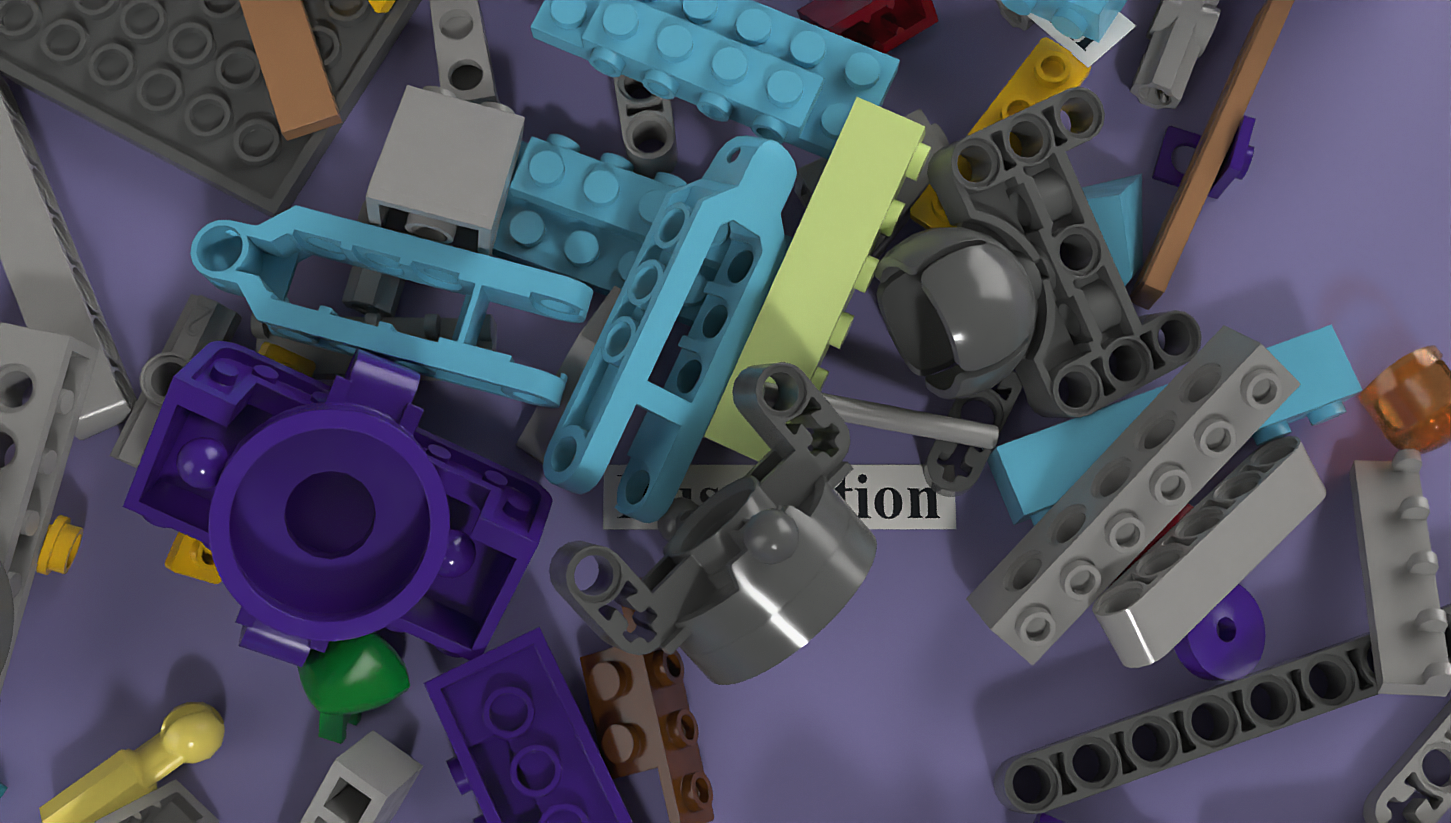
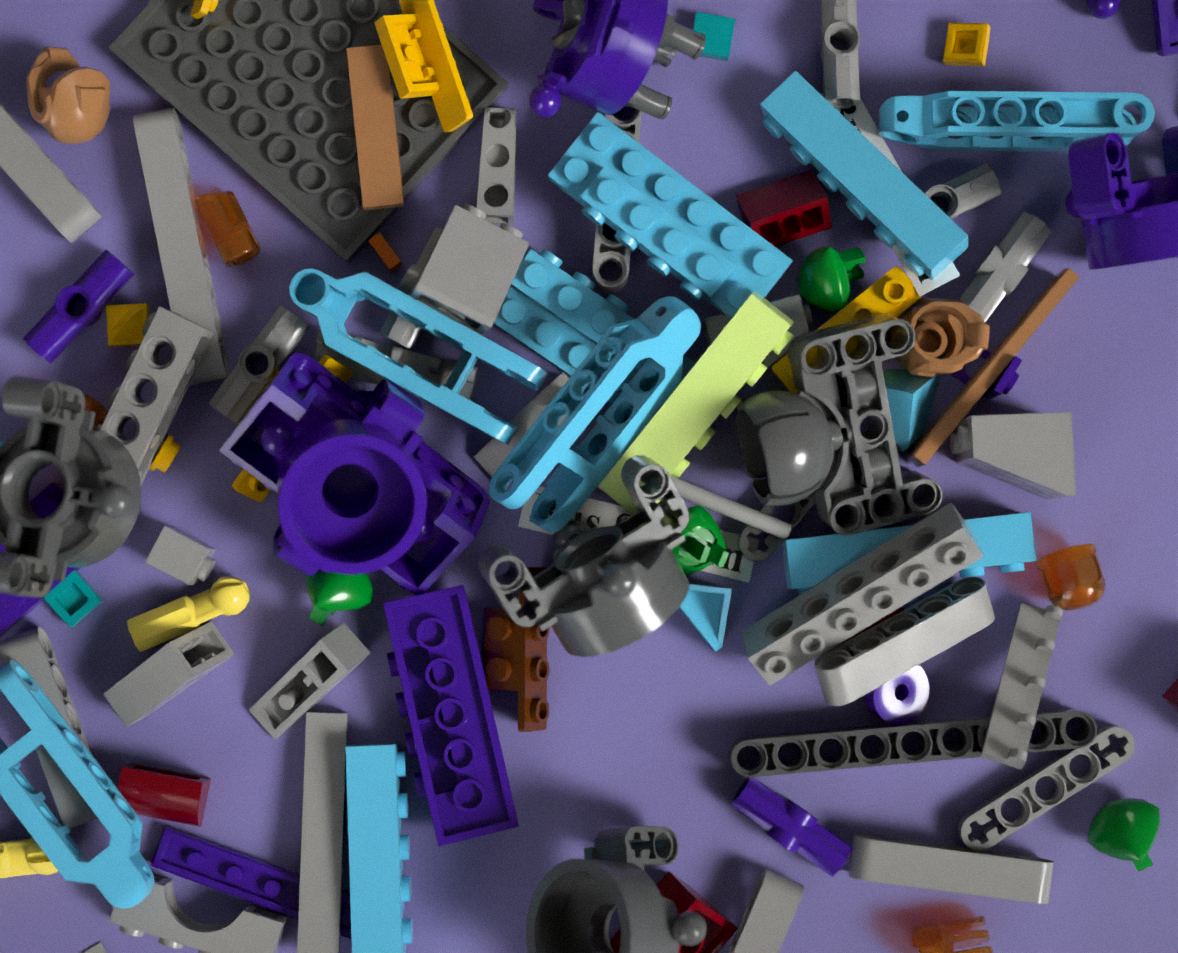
camera: 10 degrees right, 10 degrees up
none -> light grey brick [145,526,216,585]
none -> clear orange arm [195,191,261,267]
none -> orange piece [368,232,403,273]
none -> green piece [672,505,729,576]
none -> medium azure slope [679,584,732,652]
none -> green piece [797,246,866,312]
none -> medium nougat helmet [891,297,990,377]
none -> light grey slope [949,412,1076,500]

